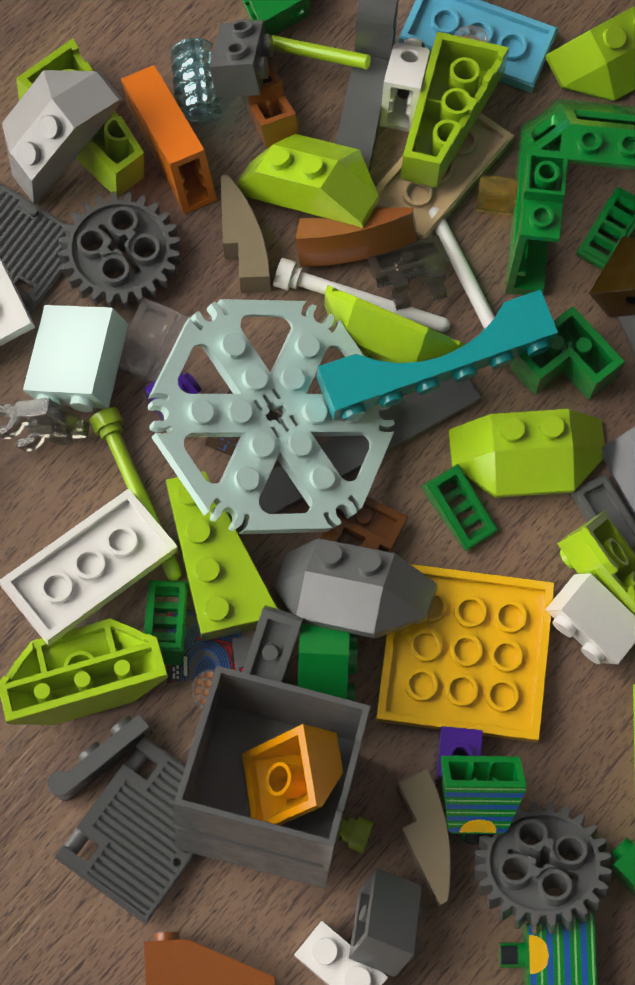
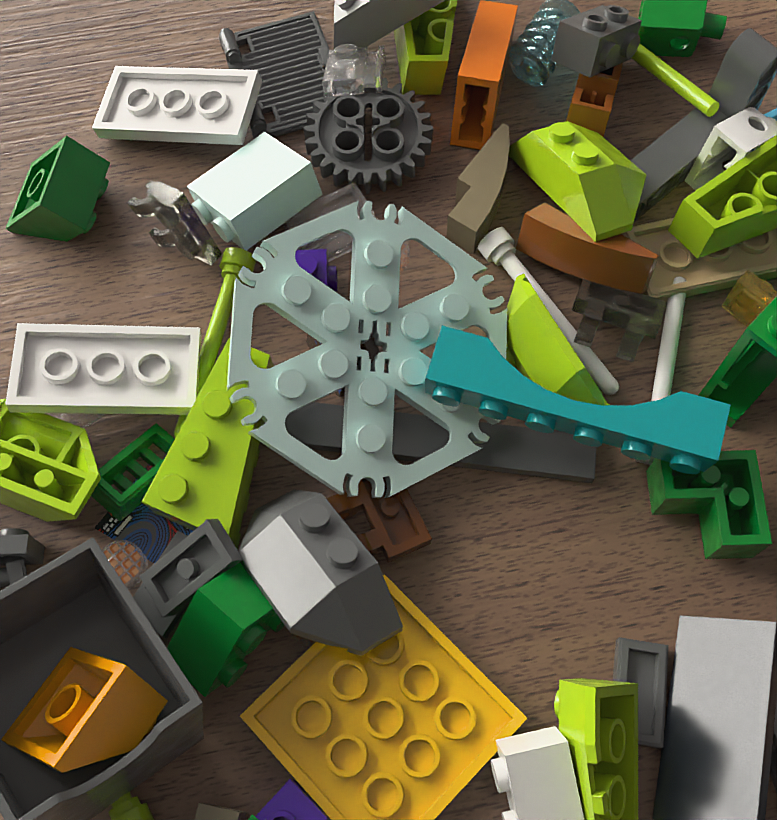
camera: 40 degrees right, 5 degrees down
green slope [420,464,499,551] -> none
lime wedge [448,409,605,498] -> none
none -> clear plate [322,44,386,97]

